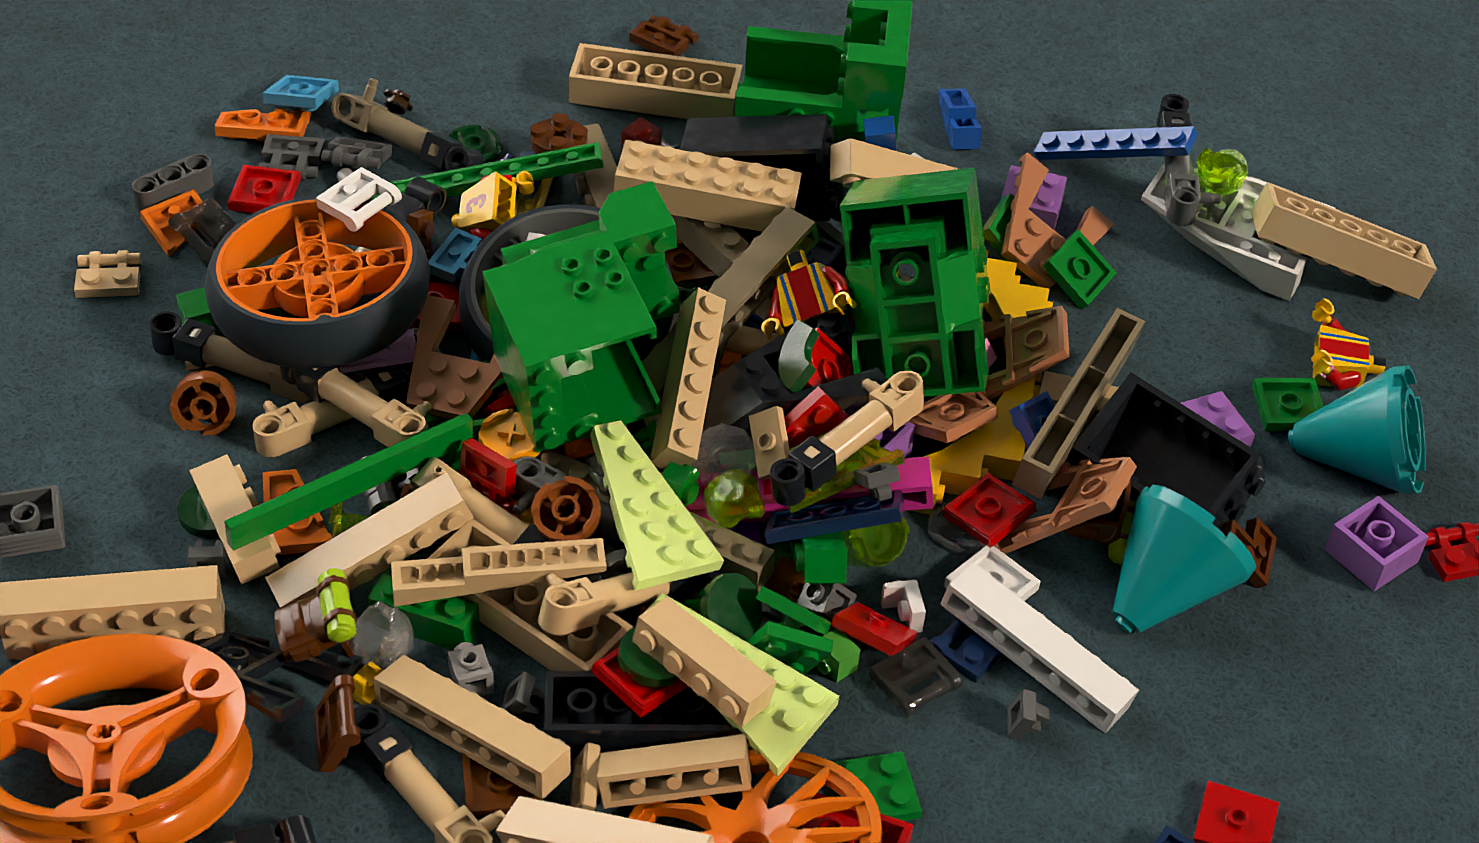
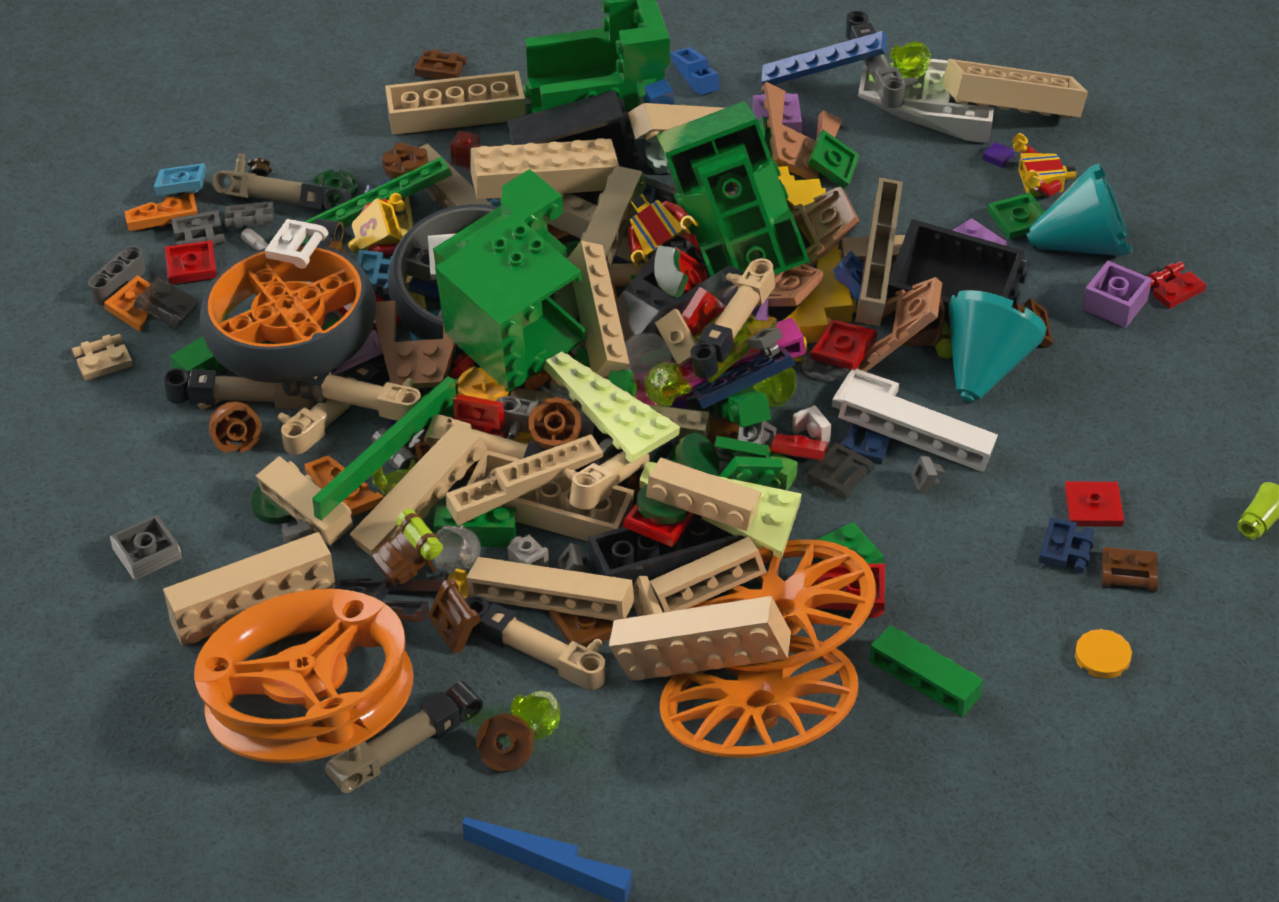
camera: 15 degrees left, 0 degrees up
none -> dark purple tile [983,142,1014,168]

